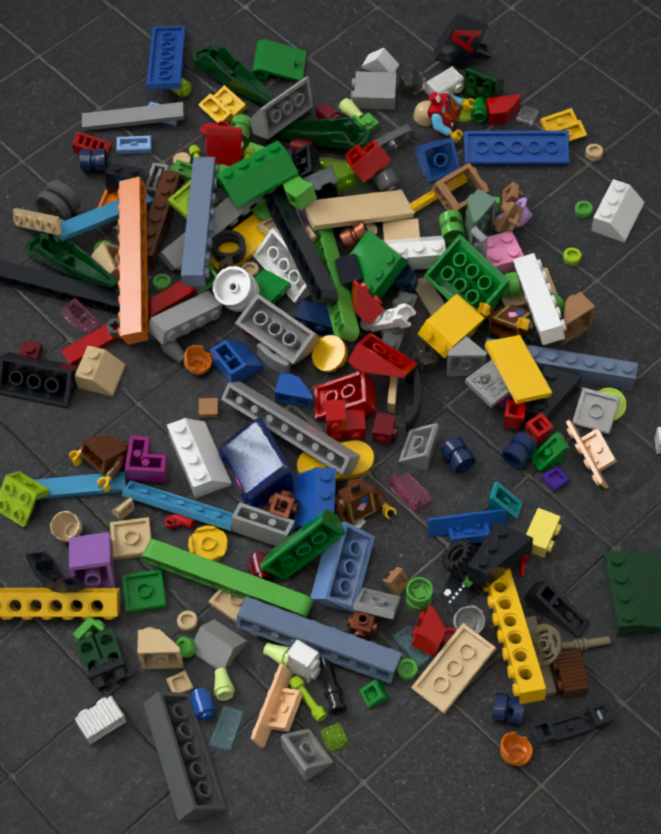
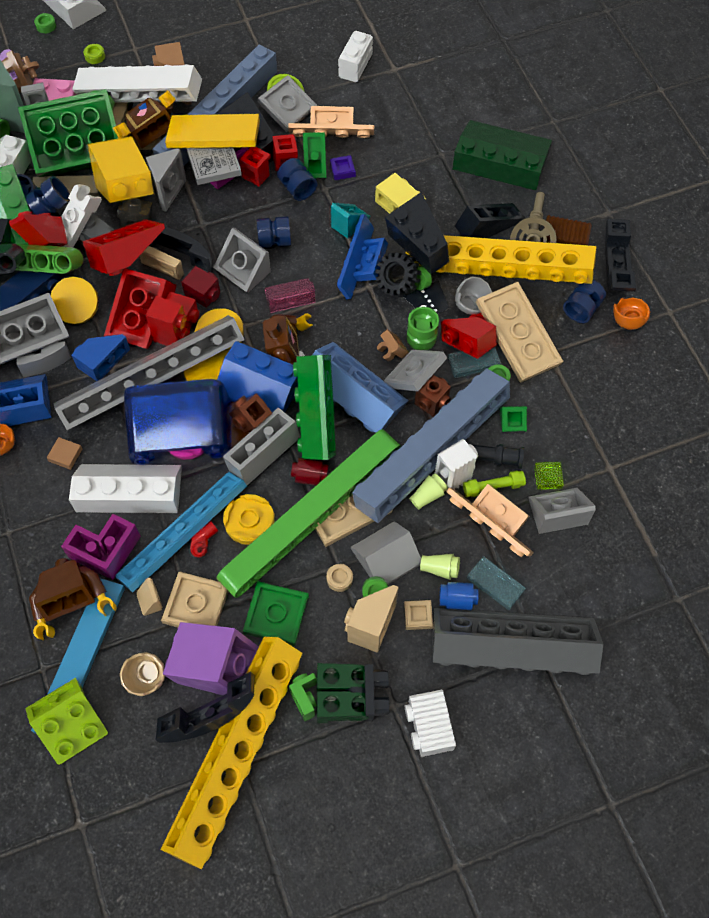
camera: 70 degrees left, 5 degrees up
none -> dark blue wheel [26,176,70,216]

